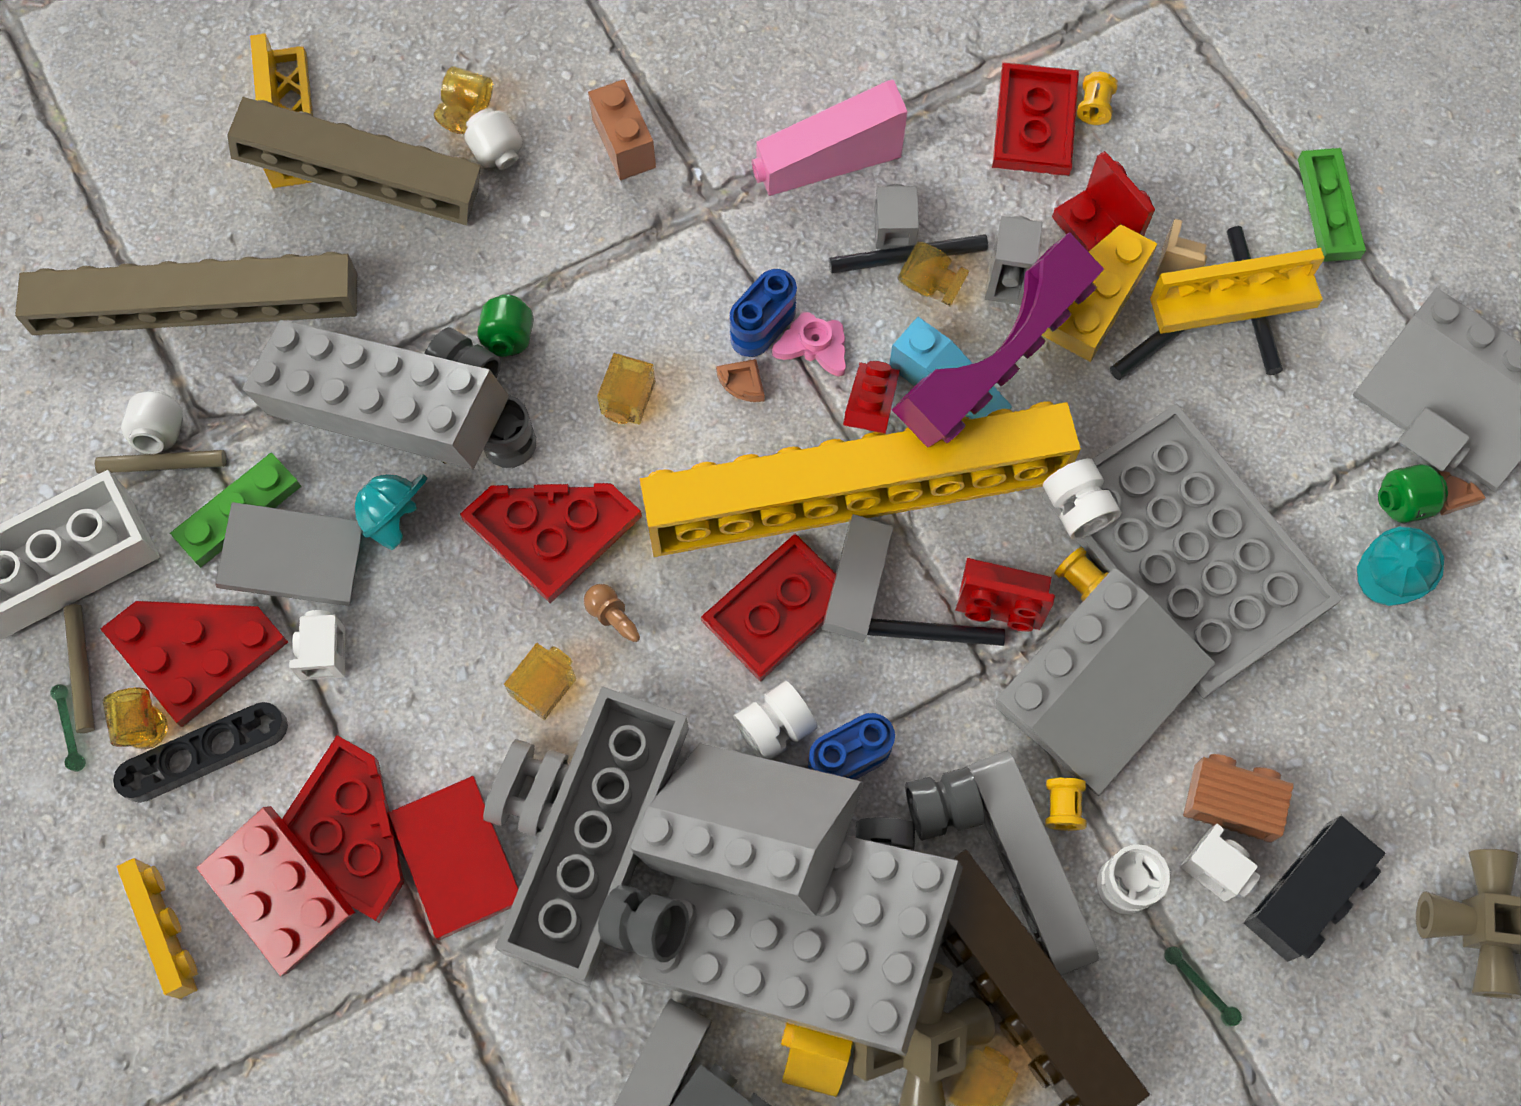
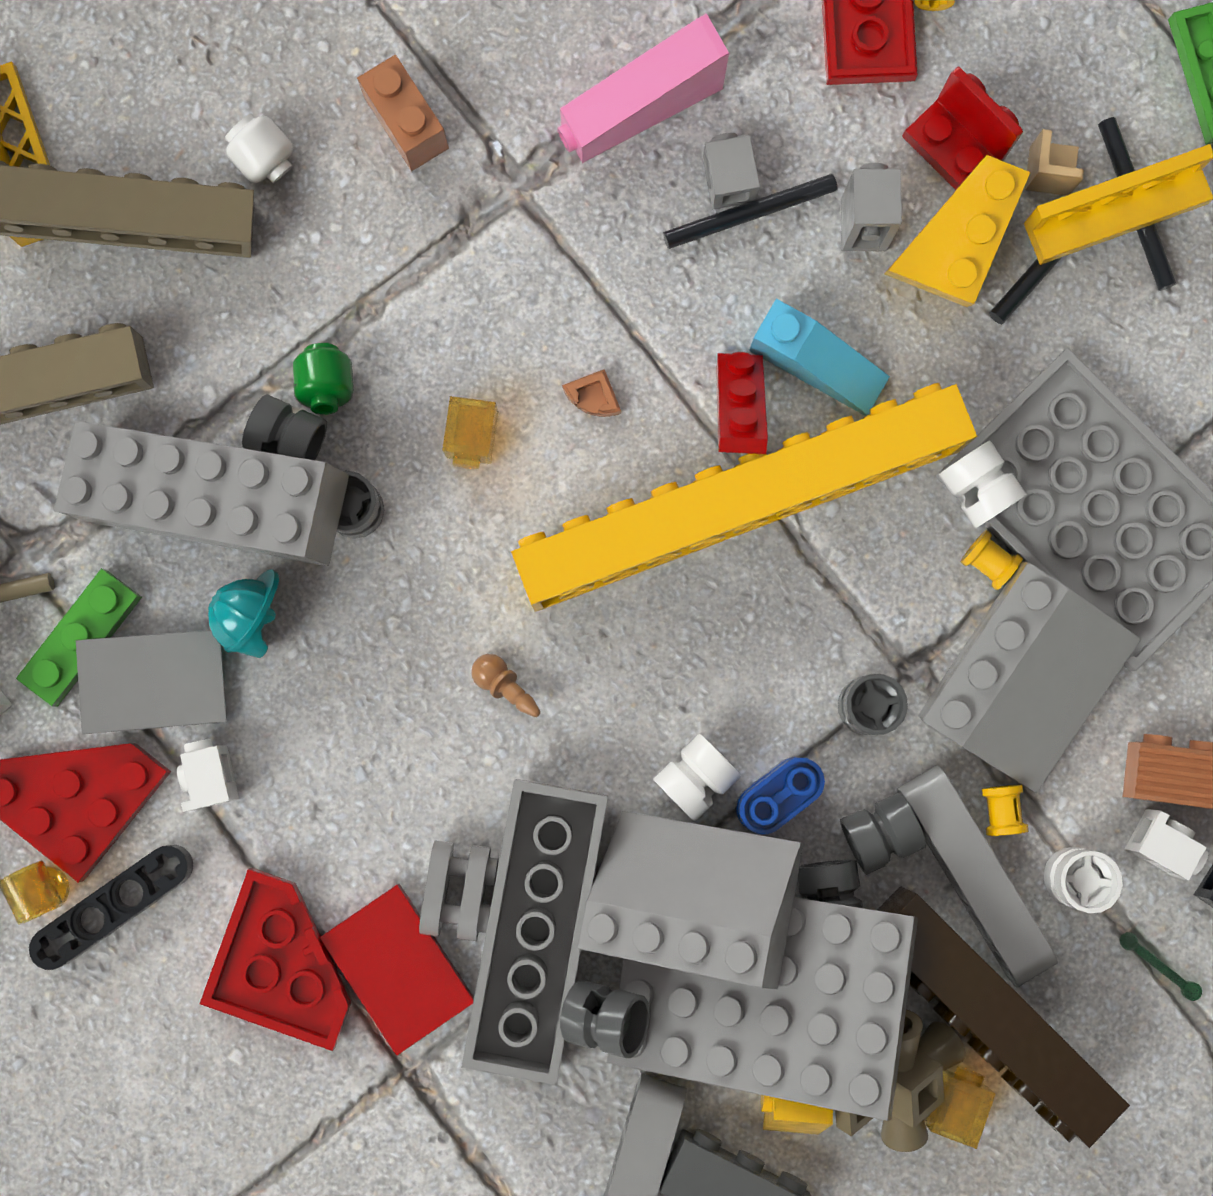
camera: 10 degrees left, 15 degrees up
yellow plate [116,858,198,999] -> none
plate [196,806,356,977] -> none
clear yellow piece [433,66,493,135] -> none
red plate [460,483,642,604] -> none
clear yellow brick [504,643,576,721] -> none
red tile [701,533,836,682] -> none
blue brick [729,269,797,357] -> none
bright pink animal [772,312,846,376] -> none
light grey tile [822,514,893,642] -> none
black bar [831,618,1005,646] -> none
magenta arch [892,232,1104,448] -> none
clear yellow piece [897,241,970,307] -> none
red bracket [955,558,1055,632] -> none
none -> dark grey wheel [838,674,908,735]

